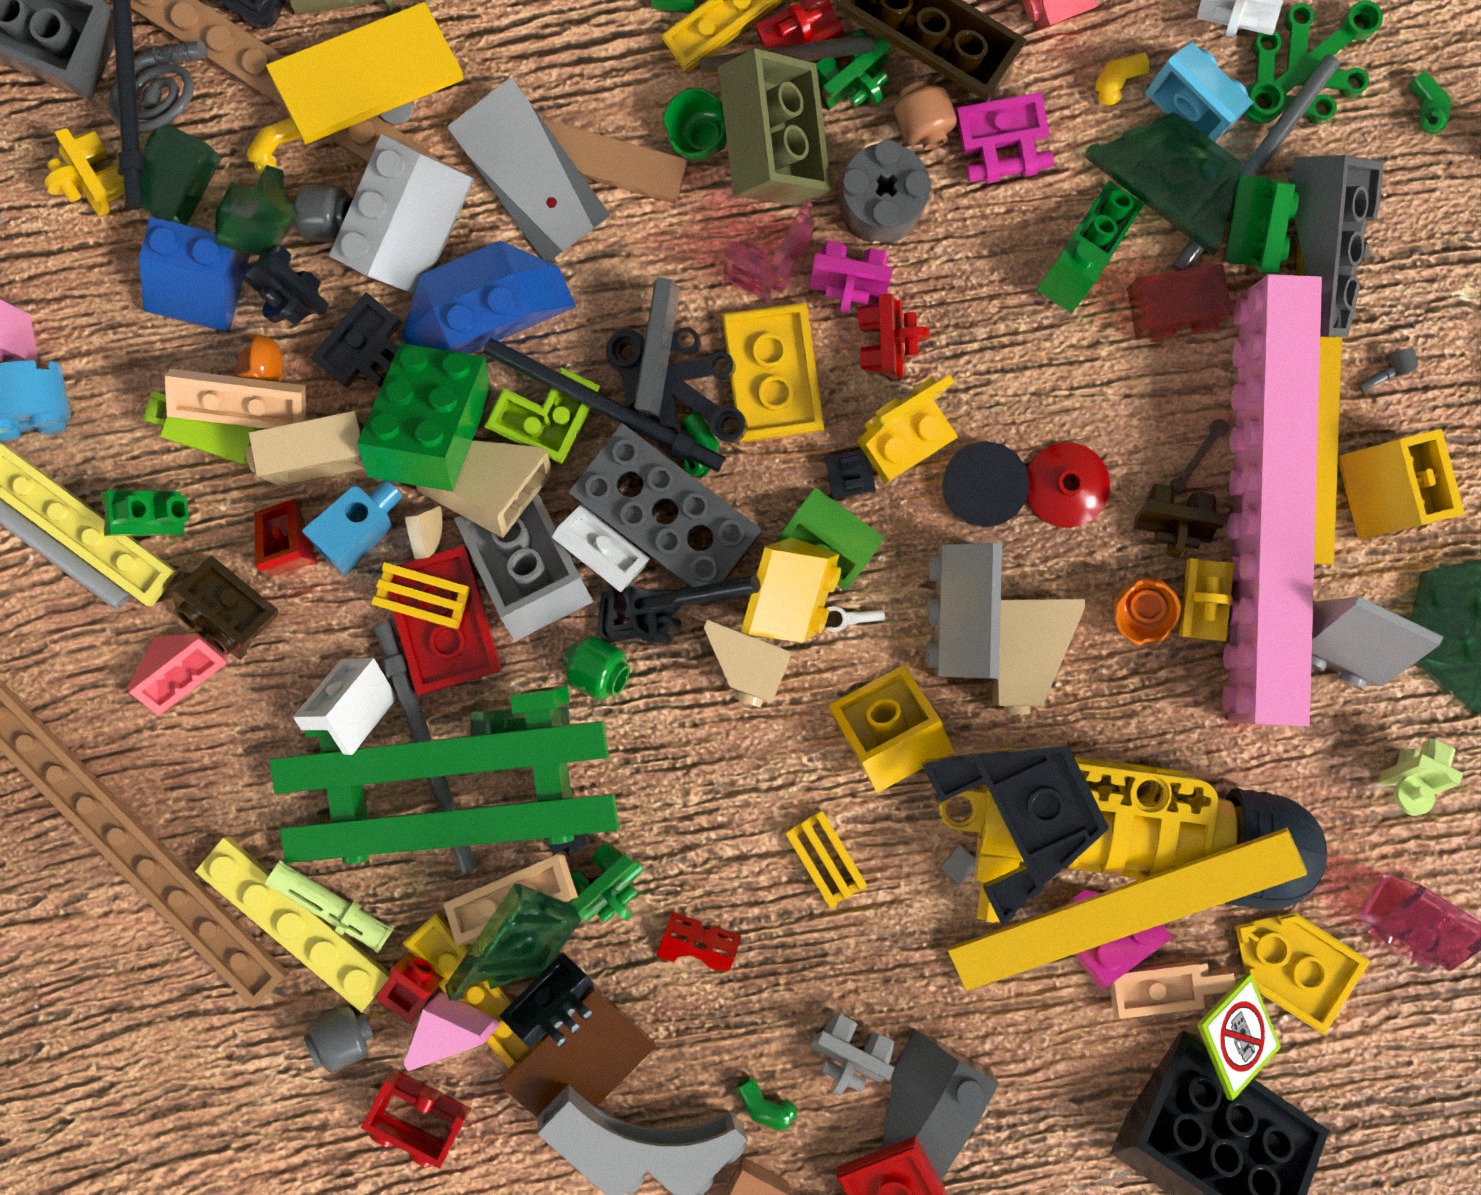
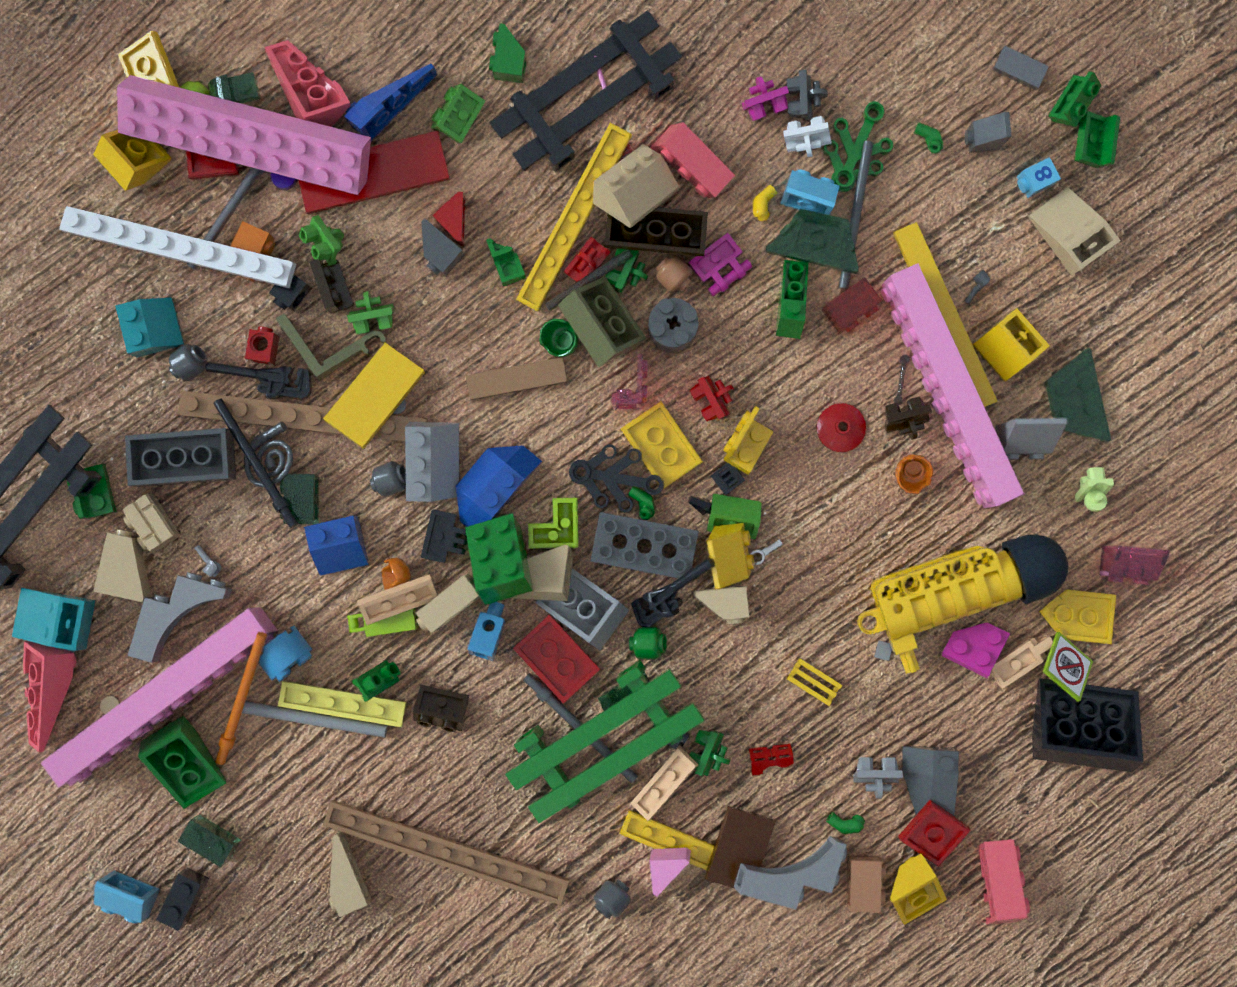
camera: 25 degrees left, 0 degrees up
yellow hips [44,127,124,217] -> none
coral slope [127,634,227,716] -> none
light yellow plate [195,836,390,1013] -> none
clear green brick [214,165,299,255] -> none
black hips [239,244,329,324] -> none
yellow arm [247,117,301,174] -> none
red slope [254,498,318,576] -> none
yellowish green pin [264,860,394,953] -> none
white panel [293,658,396,755] -> none
red window [361,1069,472,1169] -> none
yellow tile [371,562,471,629] -> none
red bracket [376,952,444,1025] -> none
tan tile [405,505,442,559] -> none
clear green wing [445,884,581,1001] -> none
light grey sticker [447,77,610,262] -> none
black bar [483,338,726,473] -> none
black hinge [499,952,594,1049] -> none
white panel [552,504,650,592] -> none
dark grey tile [634,277,680,417] -> none
dark pink hips [809,240,893,313] -> none
yellow slope [828,665,954,793] -> none
black wing [922,742,1109,925] -> none
light grey slope [926,543,1002,679] -> none
black tile [941,441,1030,528] -> none
yellow tile [948,827,1307,991] -> none
tan slope [991,599,1085,715] -> none
yellow hips [1179,558,1234,642] -> none
green bracket [1223,175,1299,274] -> none
dark grey wedge [1288,155,1384,337] -> none
none -> black bar [688,496,711,515]

